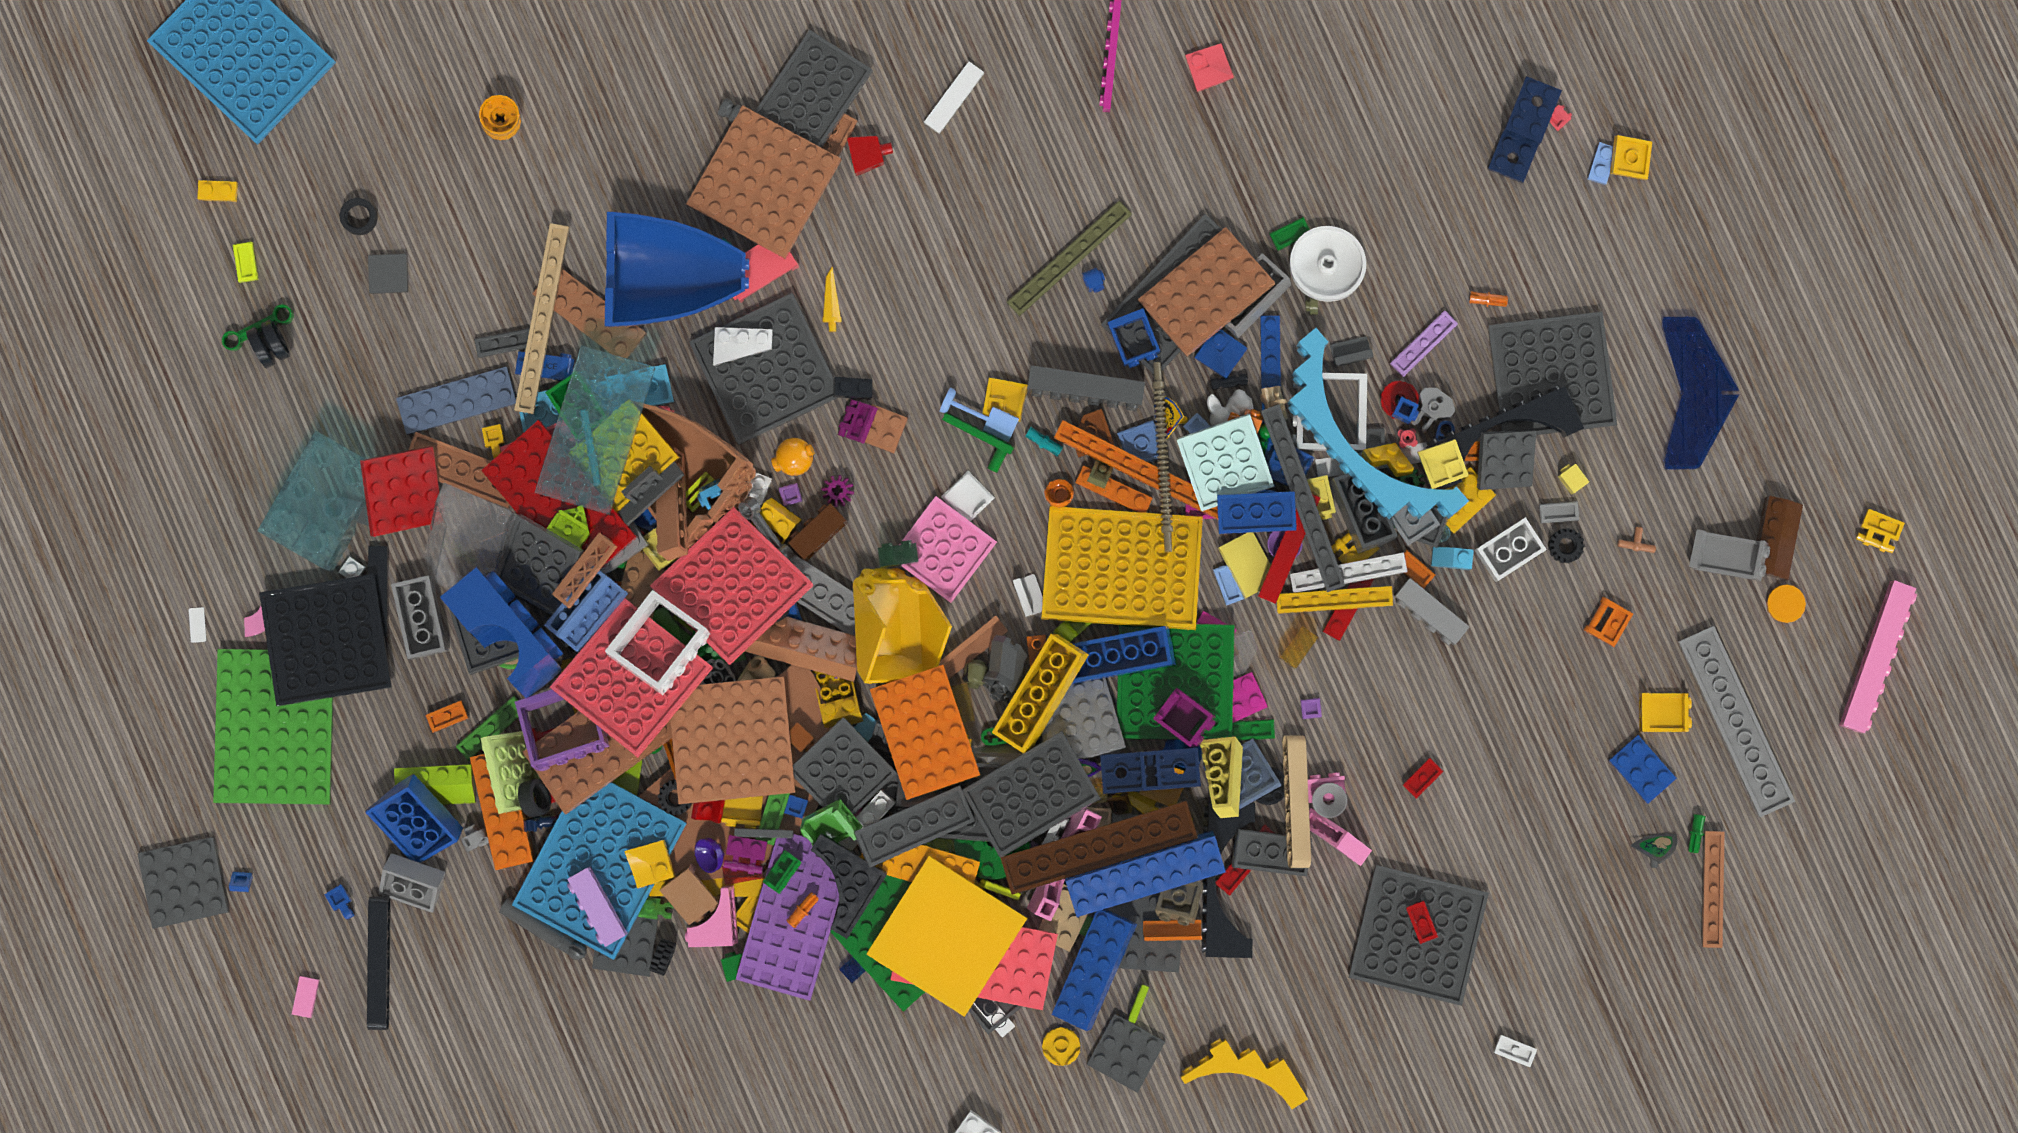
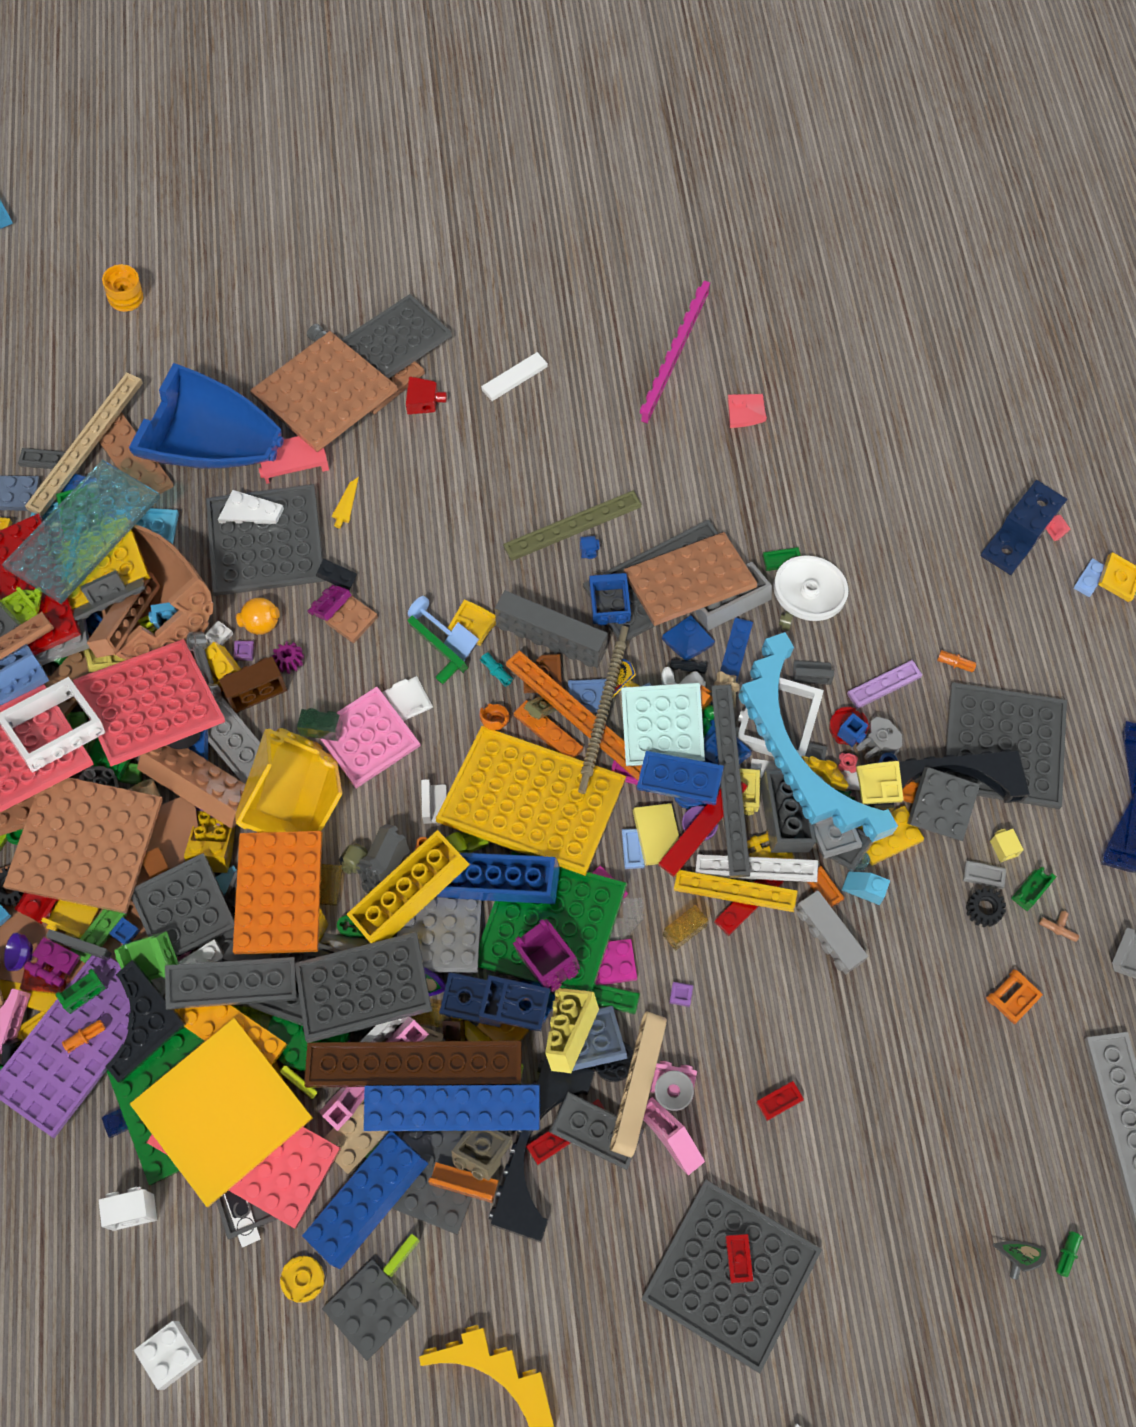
camera: 10 degrees right, 20 degrees down
nougat fence [938,616,1008,679] -> none
white brick [1475,517,1547,582] -> none
blue plate [1608,735,1677,804] -> none
yellow panel [1639,693,1692,732] -> none
nougat plate [1702,831,1725,948] -> none
none -> black tile [1,1038,22,1065]
none -> white brick [99,1187,157,1231]
none -> green hinge [1011,867,1057,911]

